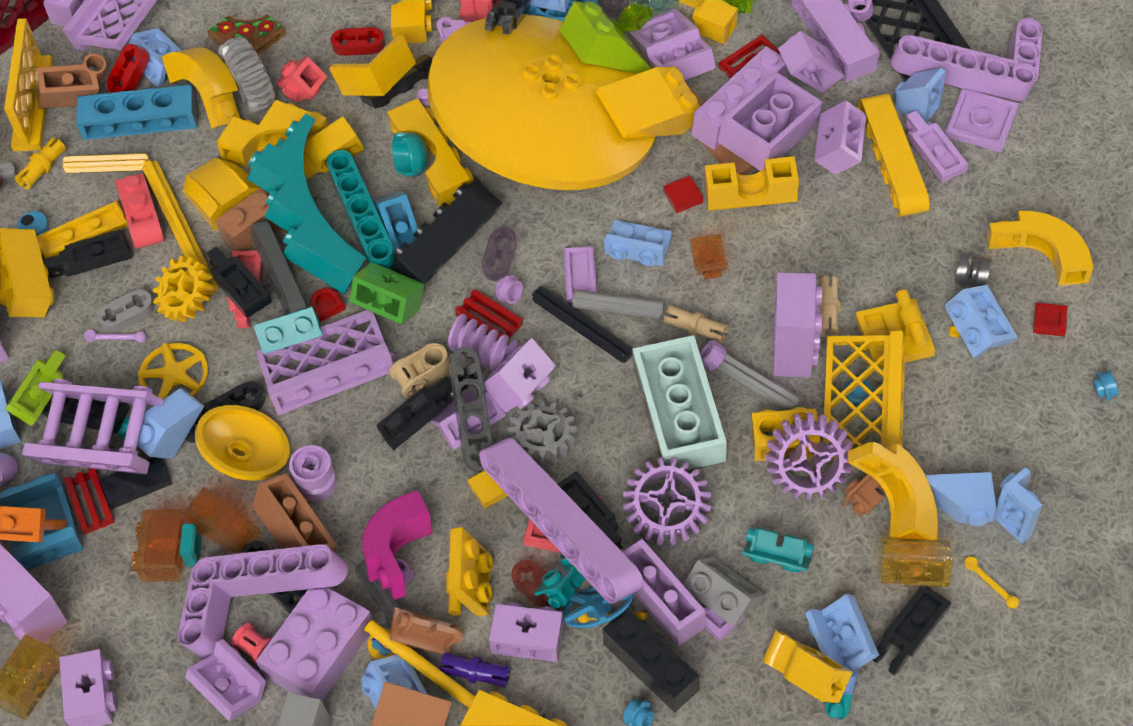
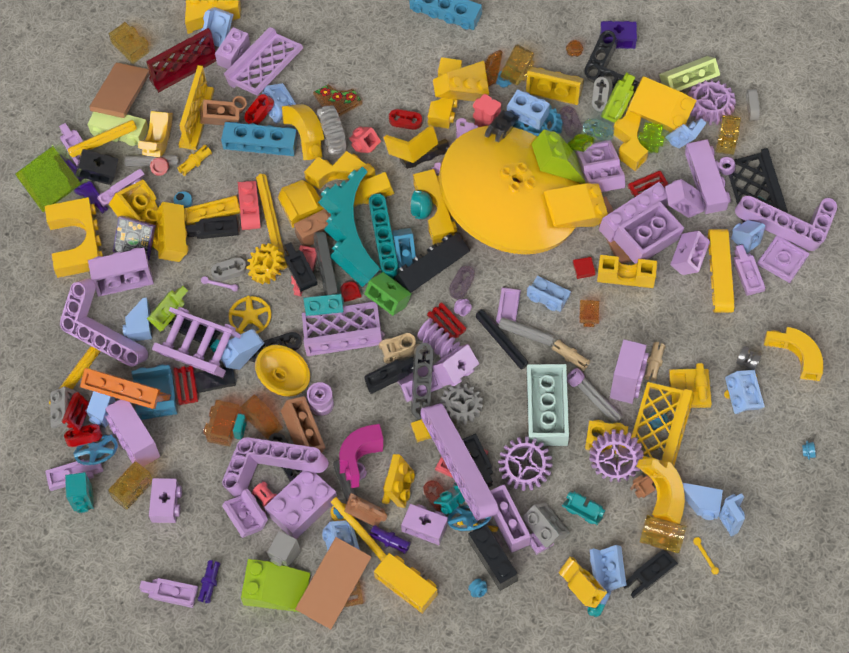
camera: 10 degrees right, 5 degrees up
yellow axle [63,153,149,173] -> none
red tile [1033,302,1067,337] -> none

